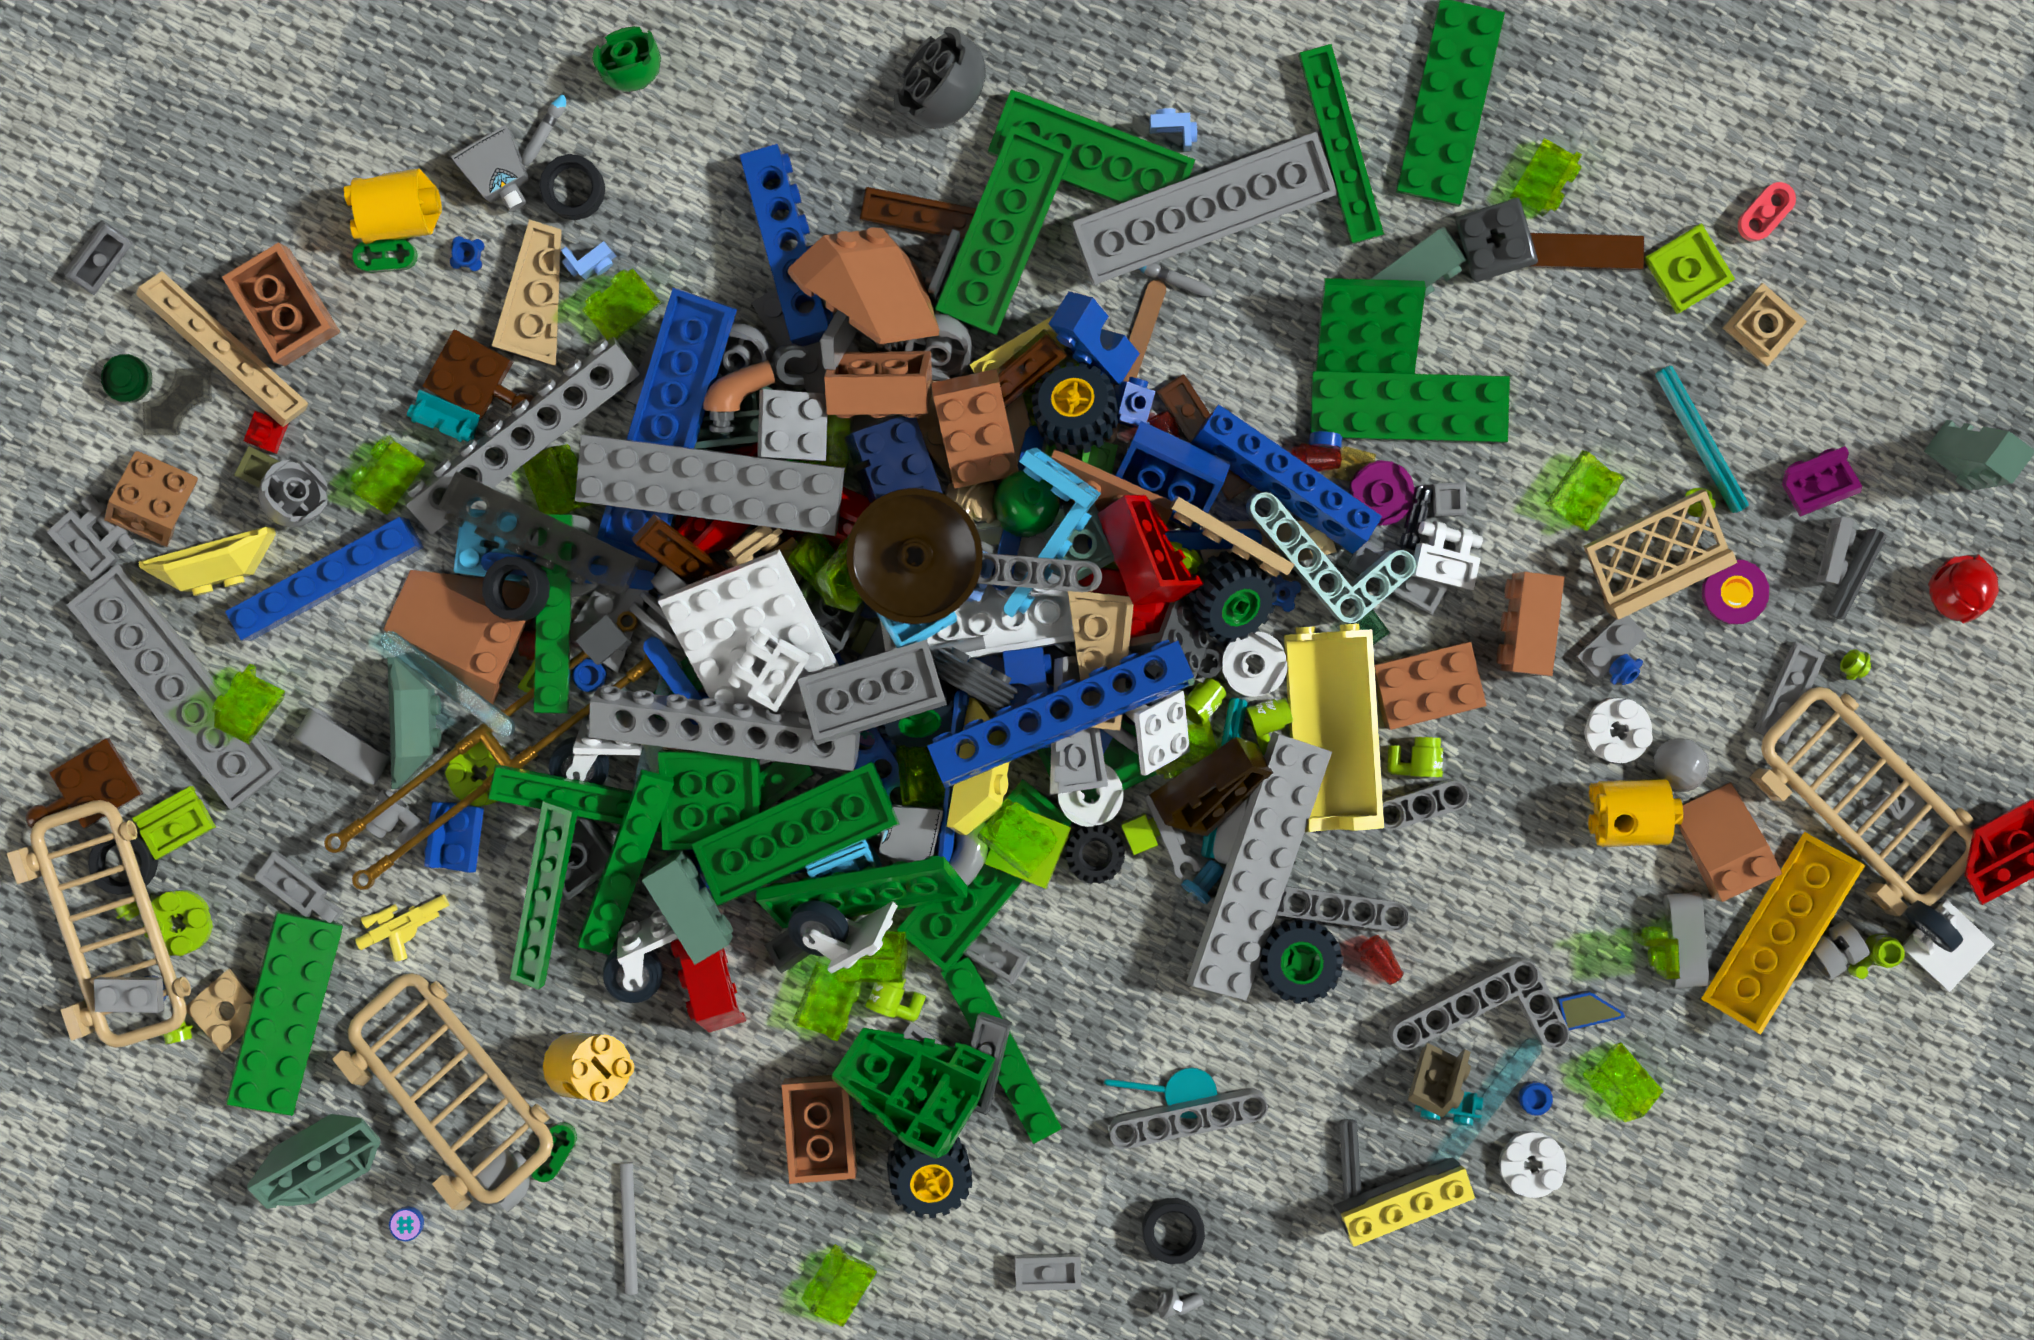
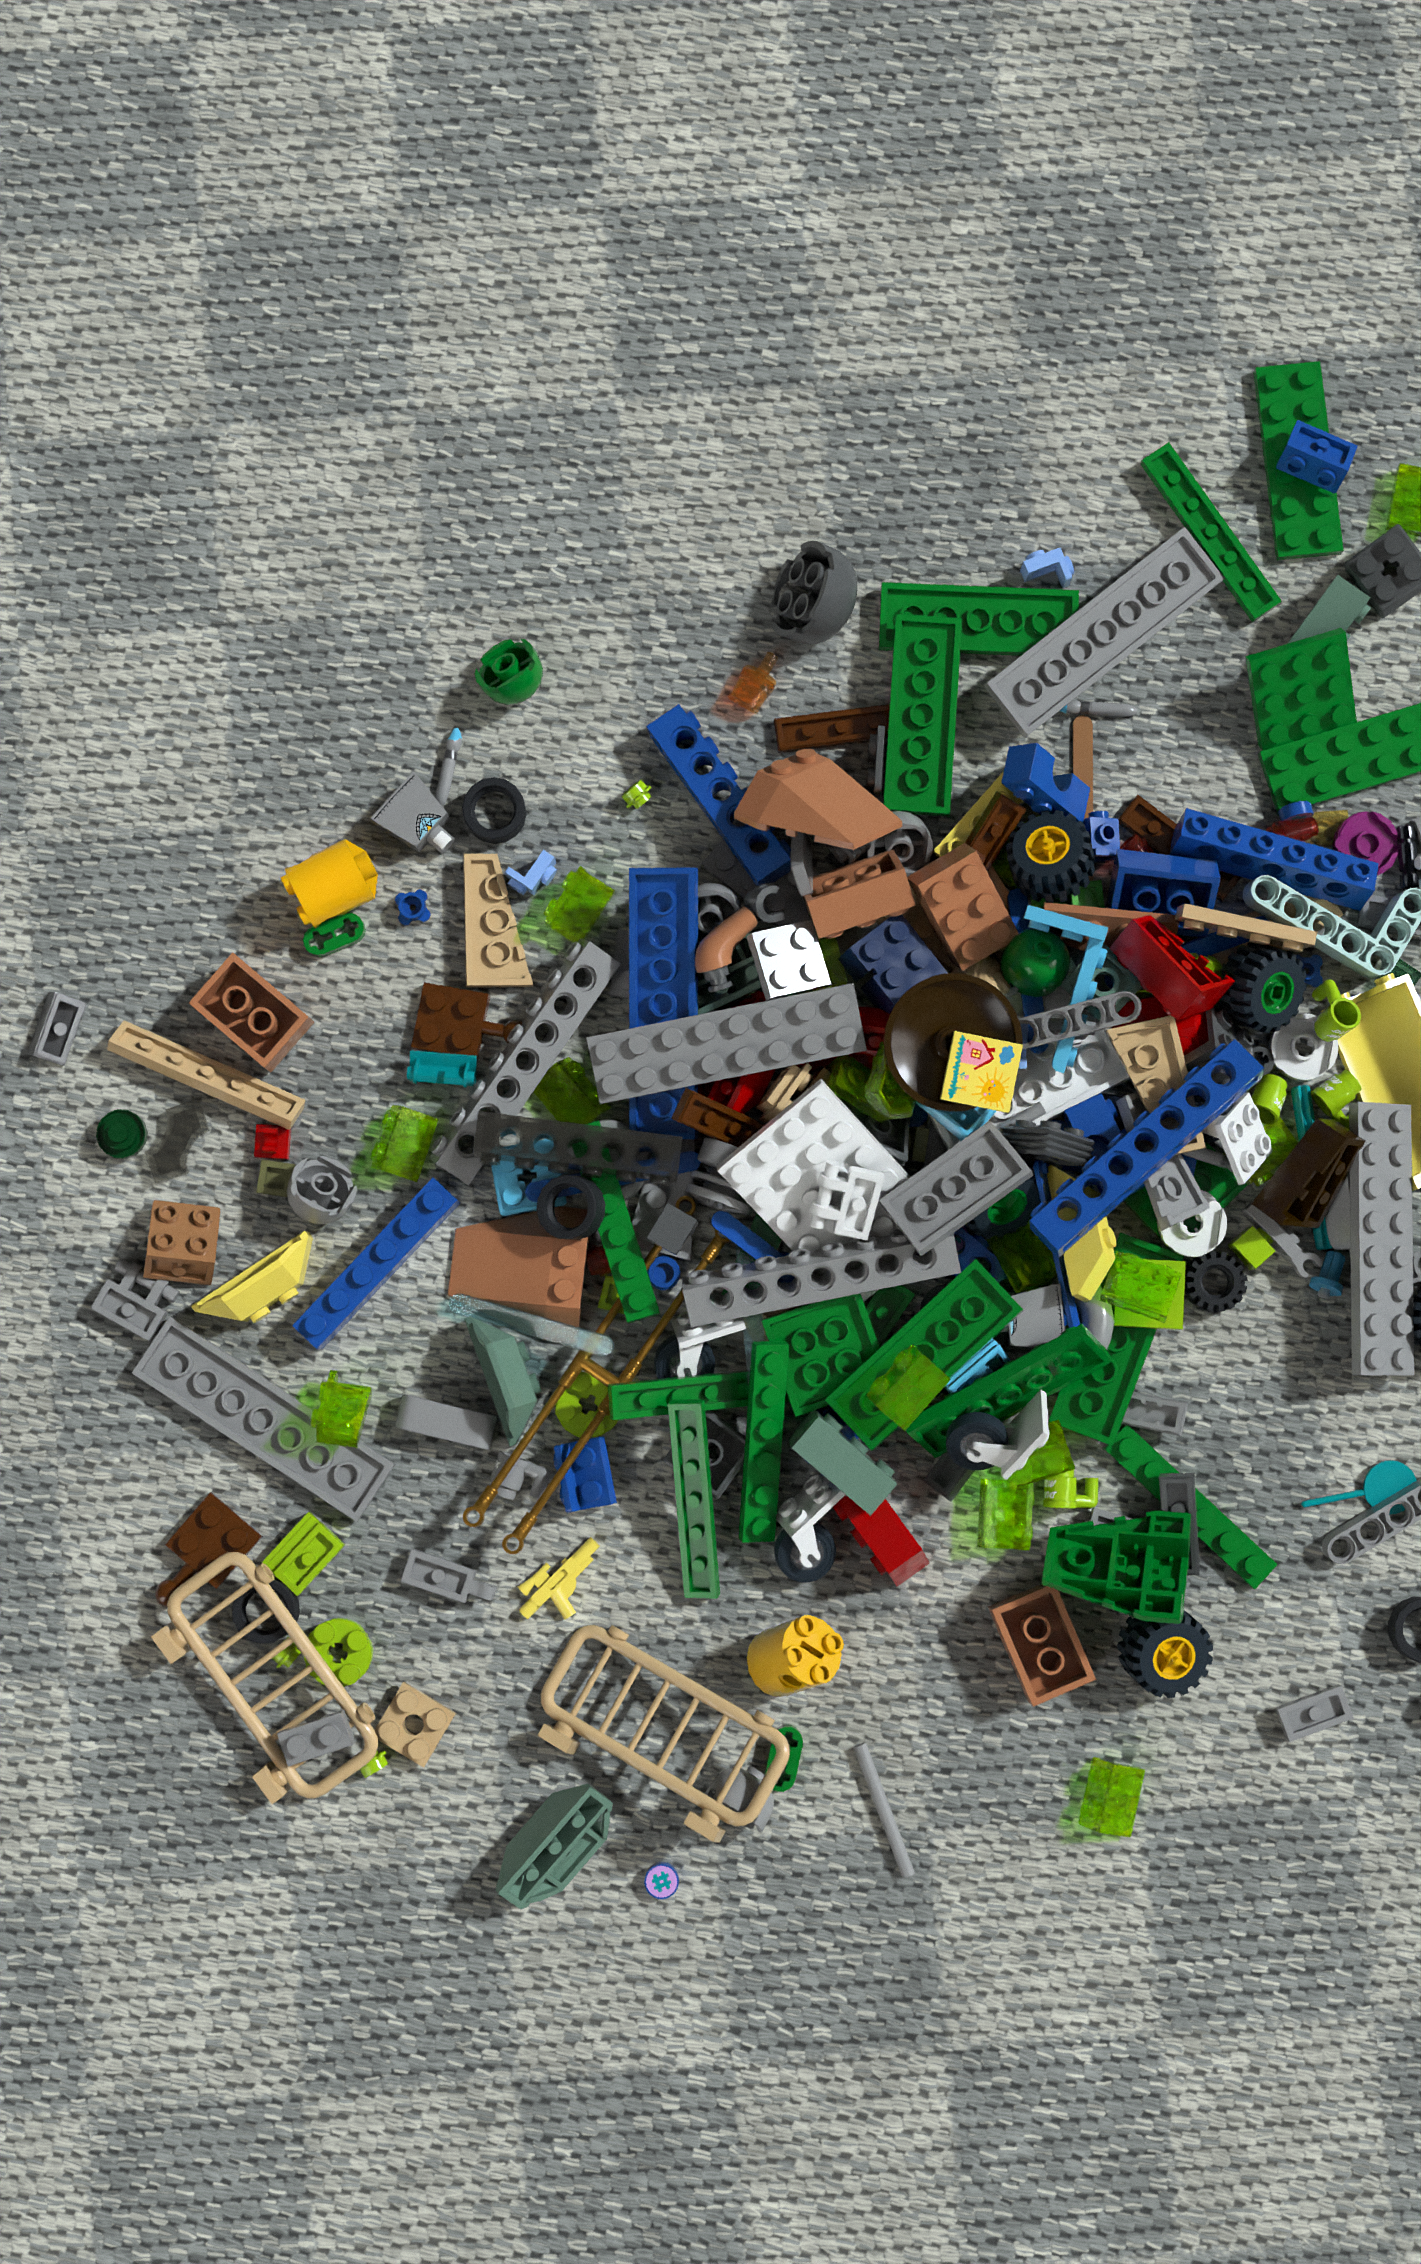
camera: 20 degrees left, 5 degrees down
green plate [226,911,343,1116] -> none
none -> lime plate [621,779,651,809]
none -> clear orange piece [728,652,779,714]
none -> clear neon green bracket [867,1345,951,1431]
none -> light yellow tile [940,1031,1023,1113]
none -> blue bracket [1276,420,1358,493]
none -> lime piece [1312,979,1361,1042]

